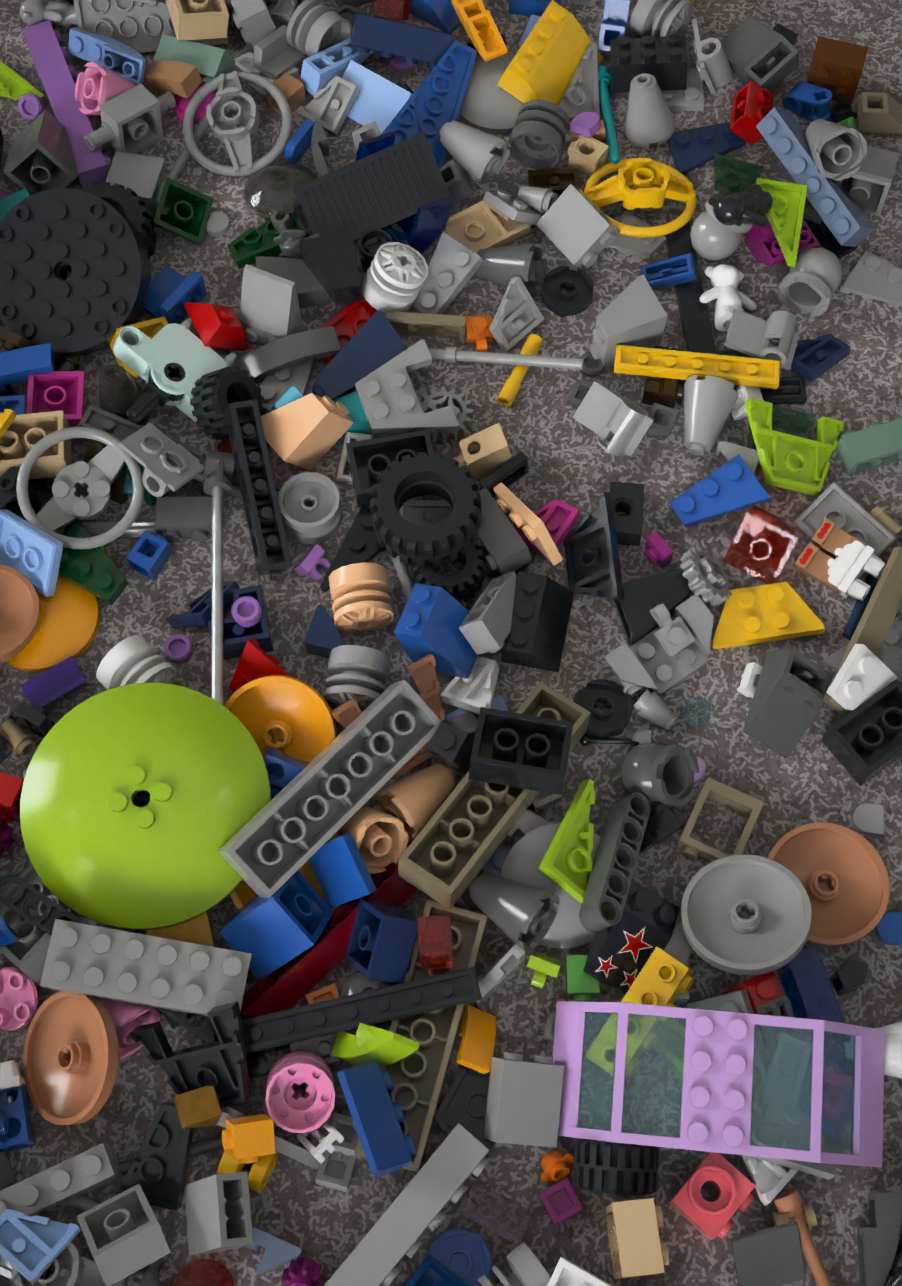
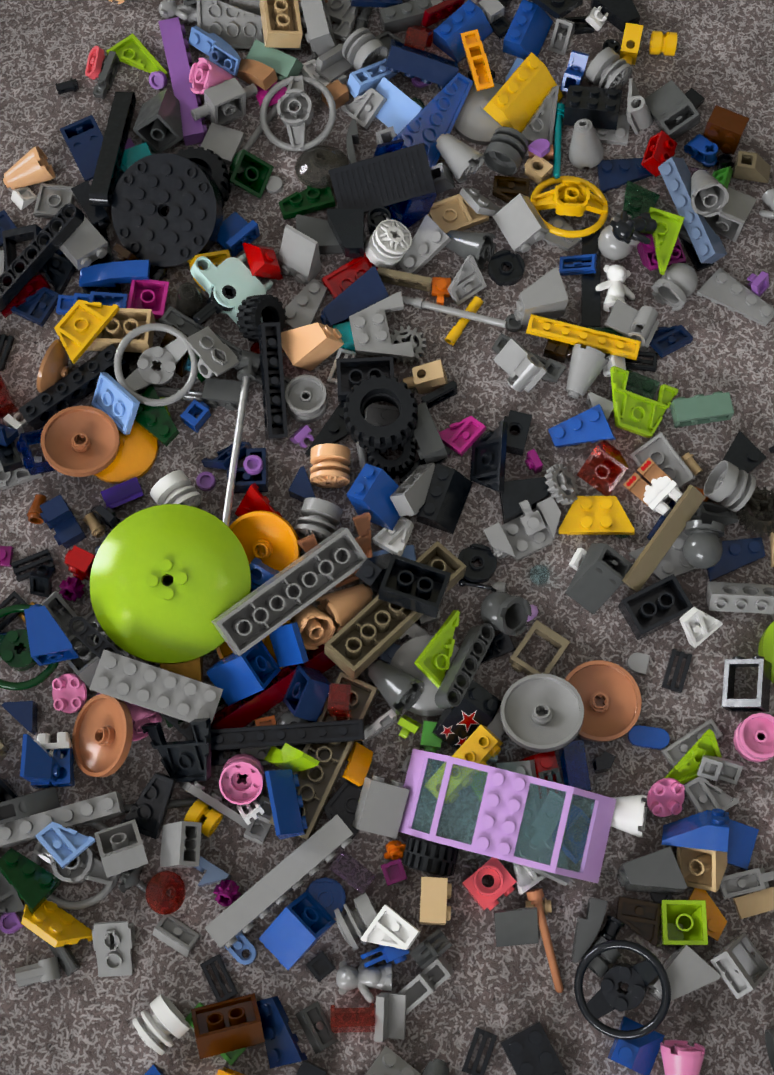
camera: 10 degrees right, 5 degrees up
pearl gold slope [174,1085,222,1129] -> none
light orange brick [222,1114,276,1163] -> none
dark grey slope [234,326,341,383] -> none
dark grey piece [271,211,320,259] -> none
medium azure slope [271,387,304,411] -> none
blue tile [284,119,315,164] -> none
light nougat wing [493,482,563,566] -> none
light grey cone [518,185,558,214] -> none
light grey cone [632,689,677,731] -> none
white wing [827,644,898,710] -> none

